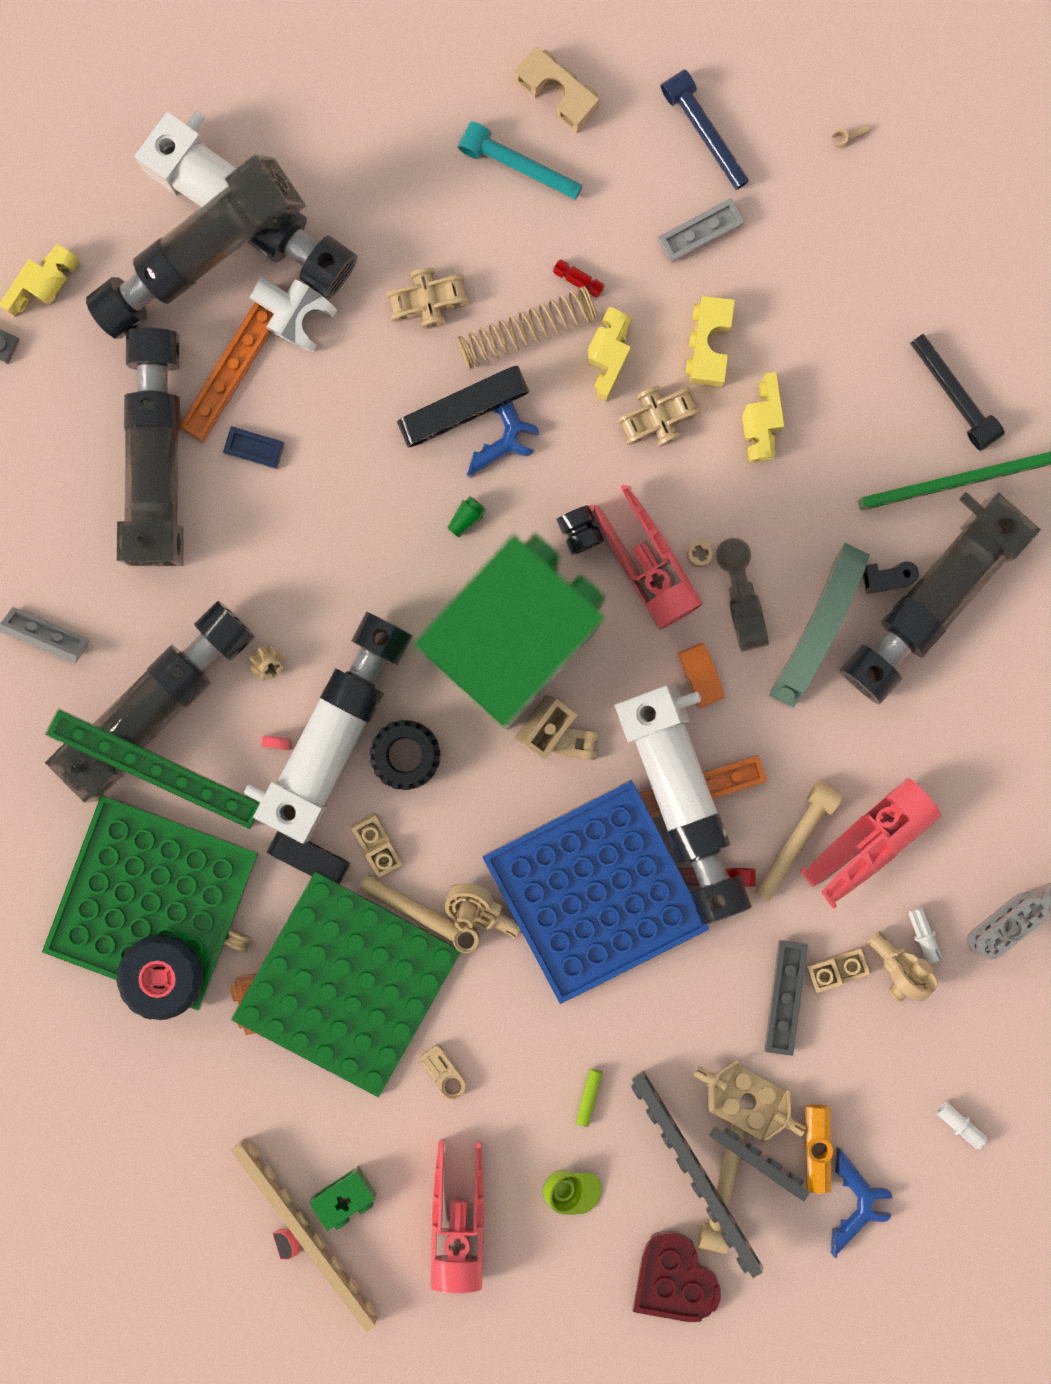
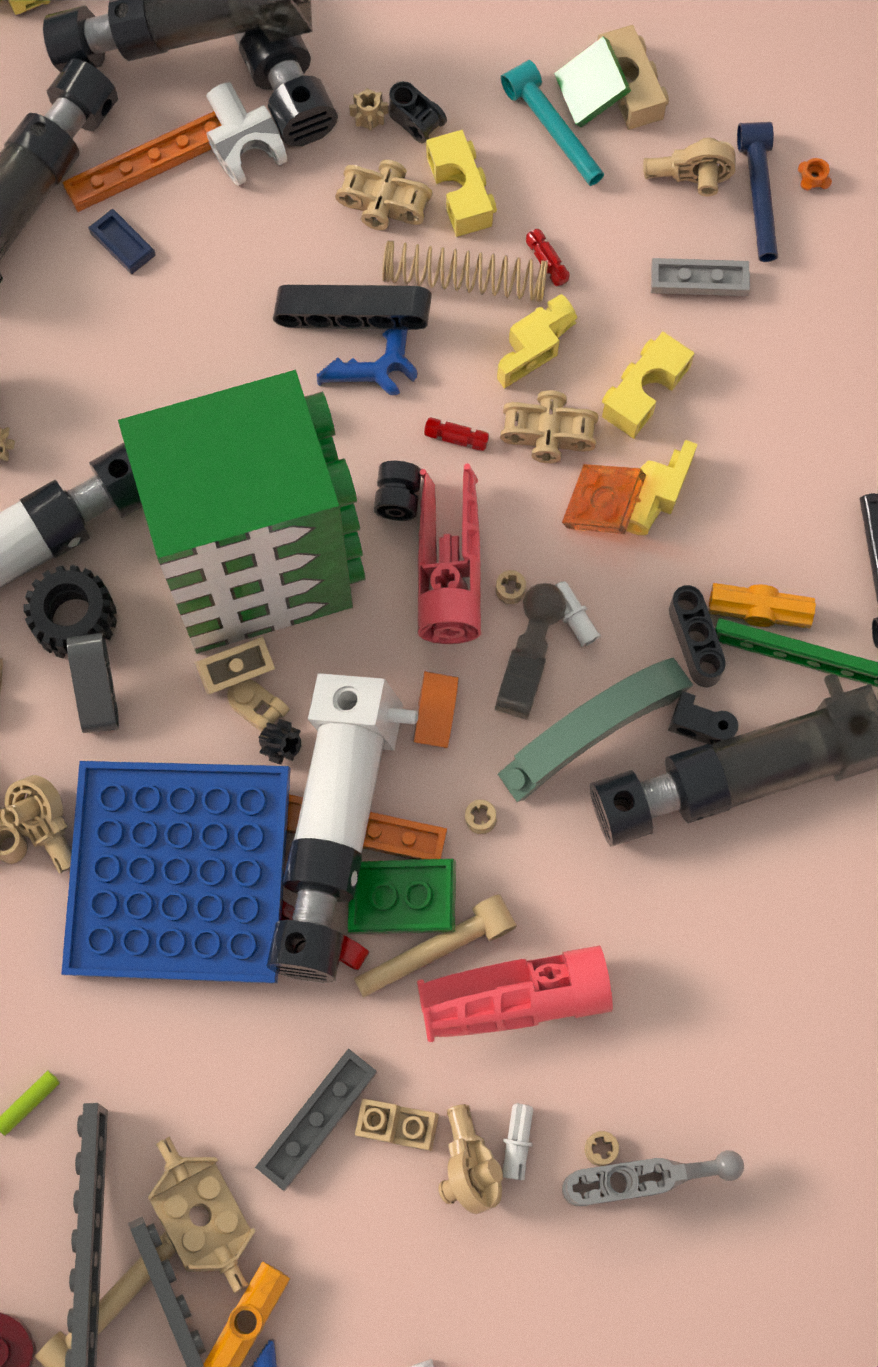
camera: 30 degrees right, 15 degrees down
none -> dark grey beam [67,633,119,733]
none -> black gear [258,719,302,765]
none -> green tile [348,859,456,934]
none -> tan gear [349,88,389,131]
none -> black piece [389,81,447,144]
none -> red axle [424,417,489,451]
none -> light yellow arch [426,130,497,237]
none -> tan bush [465,800,497,834]
none -> white axle [549,581,601,647]
none -> tile [554,36,631,127]
none -> clear orange plate [562,464,646,534]
none -> tan bush [584,1131,619,1166]
none -> tan pin [643,138,736,196]
none -> black beam [669,585,726,687]
none -> light orange piece [708,583,816,629]
none -> orange plate [798,158,832,191]

